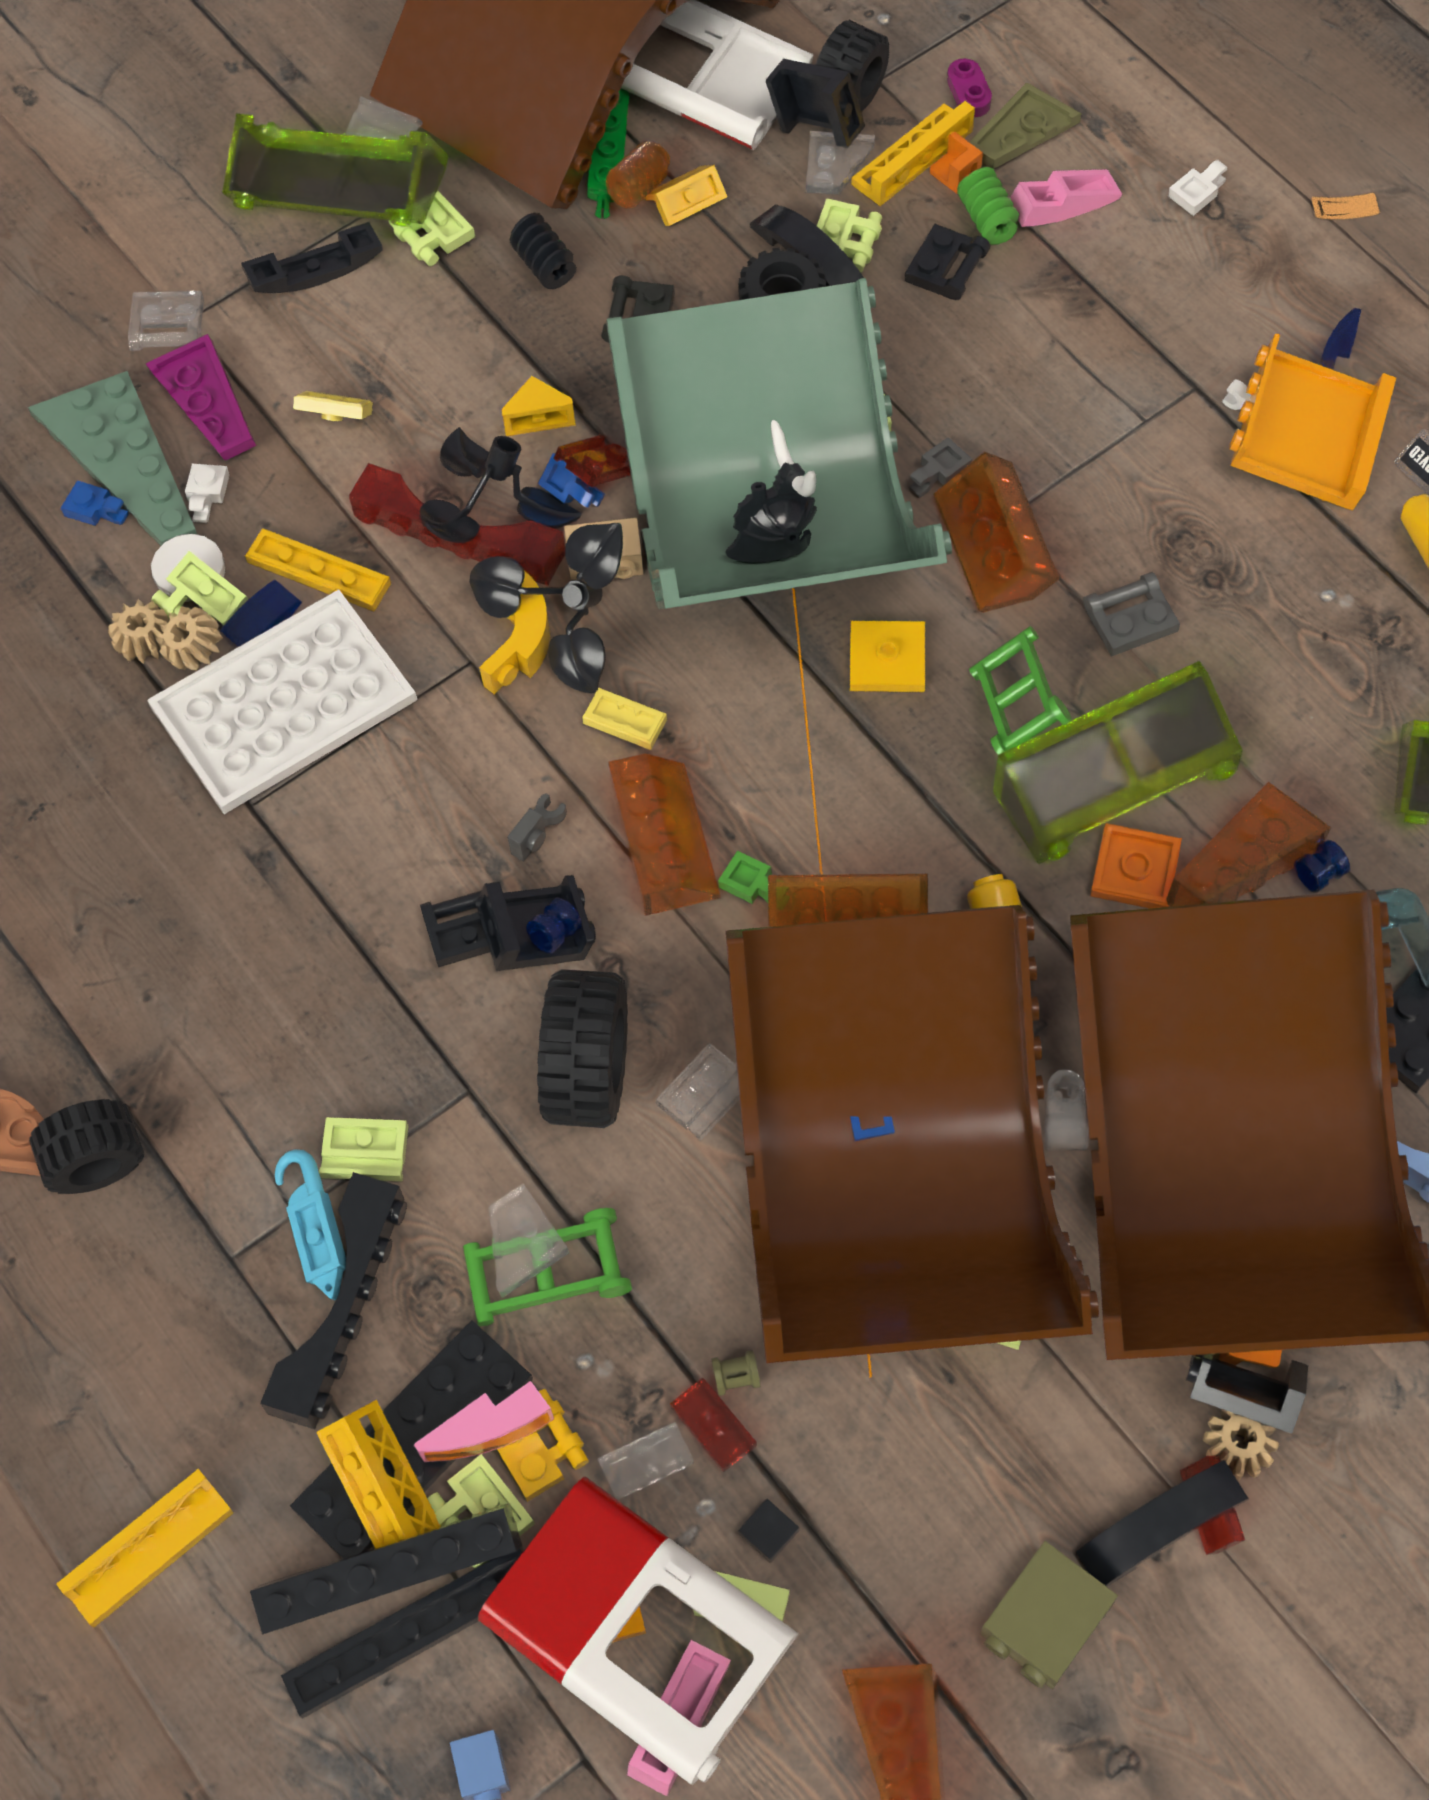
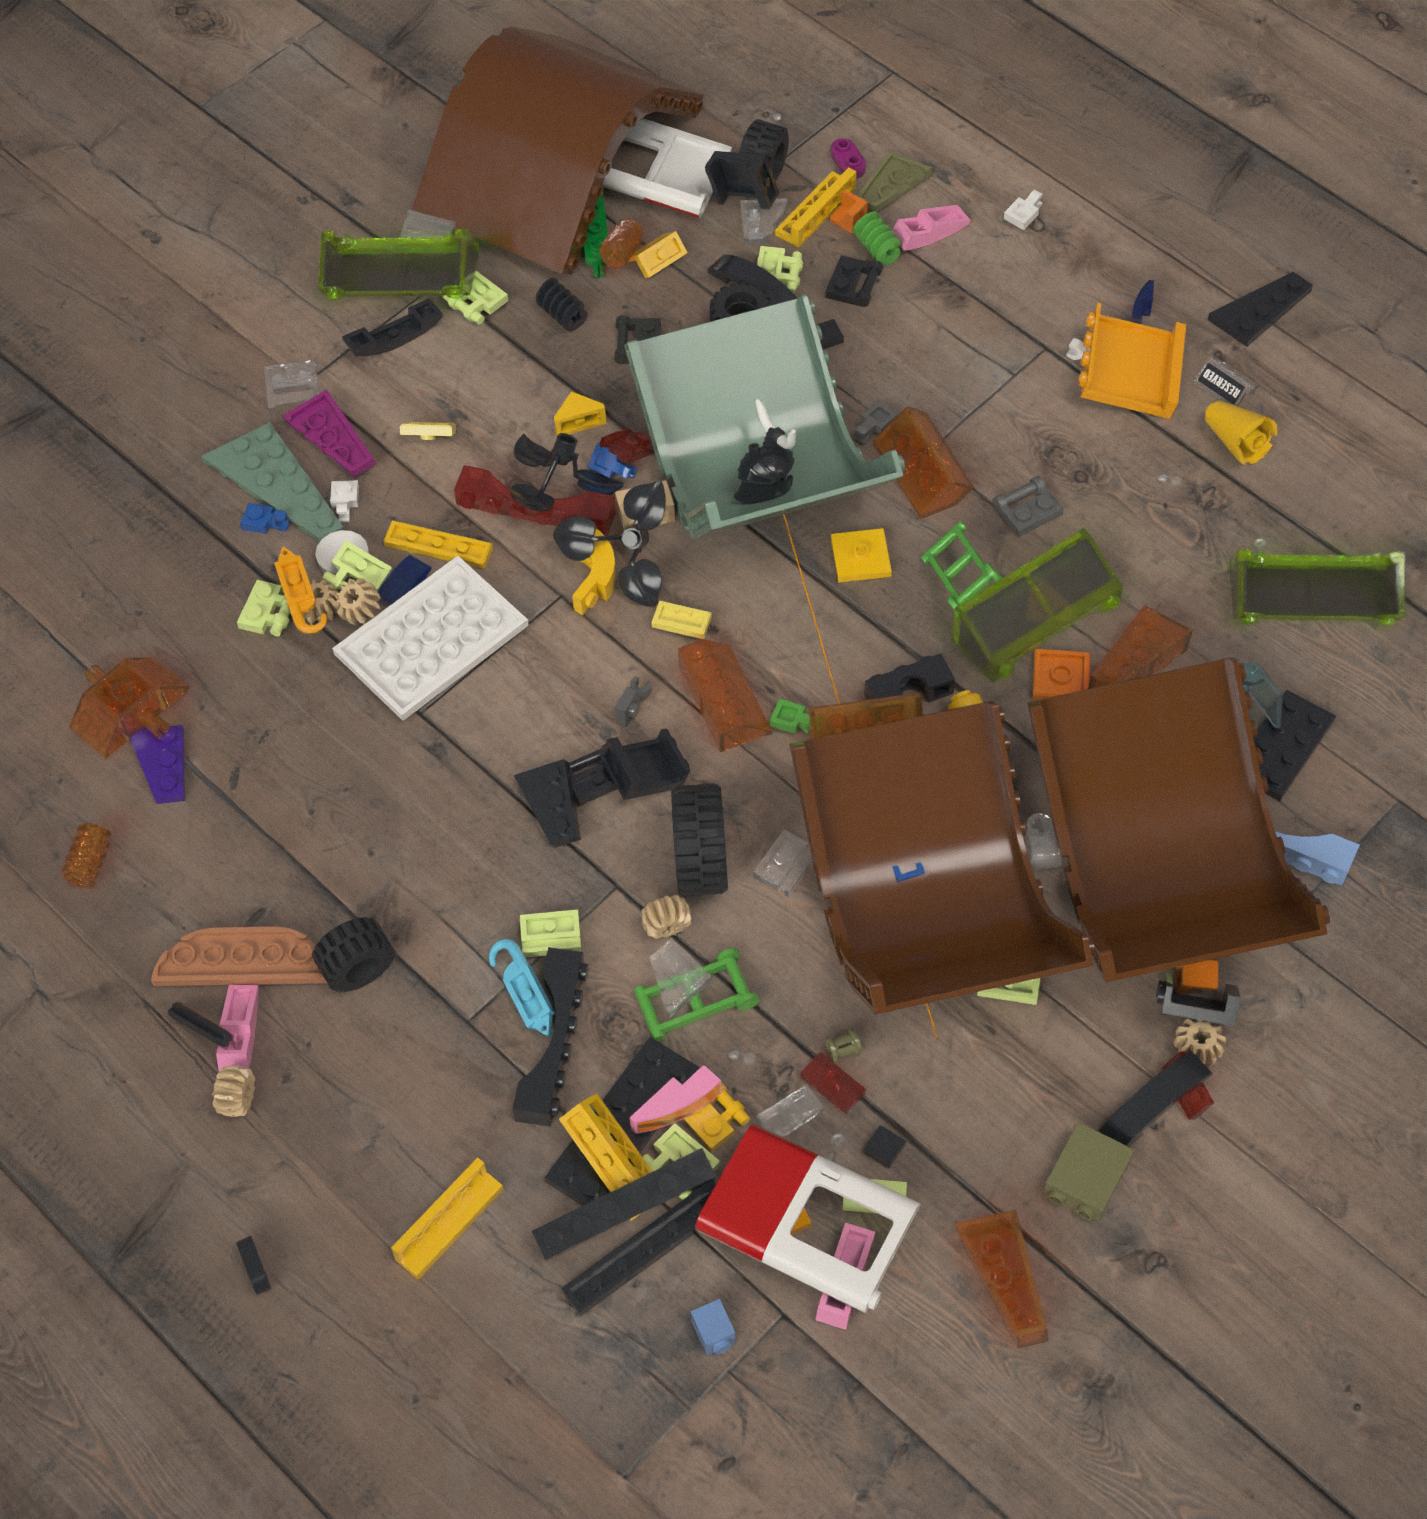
camera: 10 degrees left, 5 degrees down
clear blue wheel [526,898,582,953] -> none
clear blue wheel [1294,840,1350,893] -> none
clear orange sticker [1311,193,1380,219] -> none
none -> yellowish green plate [237,580,291,636]
none -> light orange plate [274,547,327,634]
none -> black wing [514,759,581,848]
none -> tan gear [641,895,691,939]
none -> black tile [816,319,844,349]
none -> black arch [864,653,955,721]

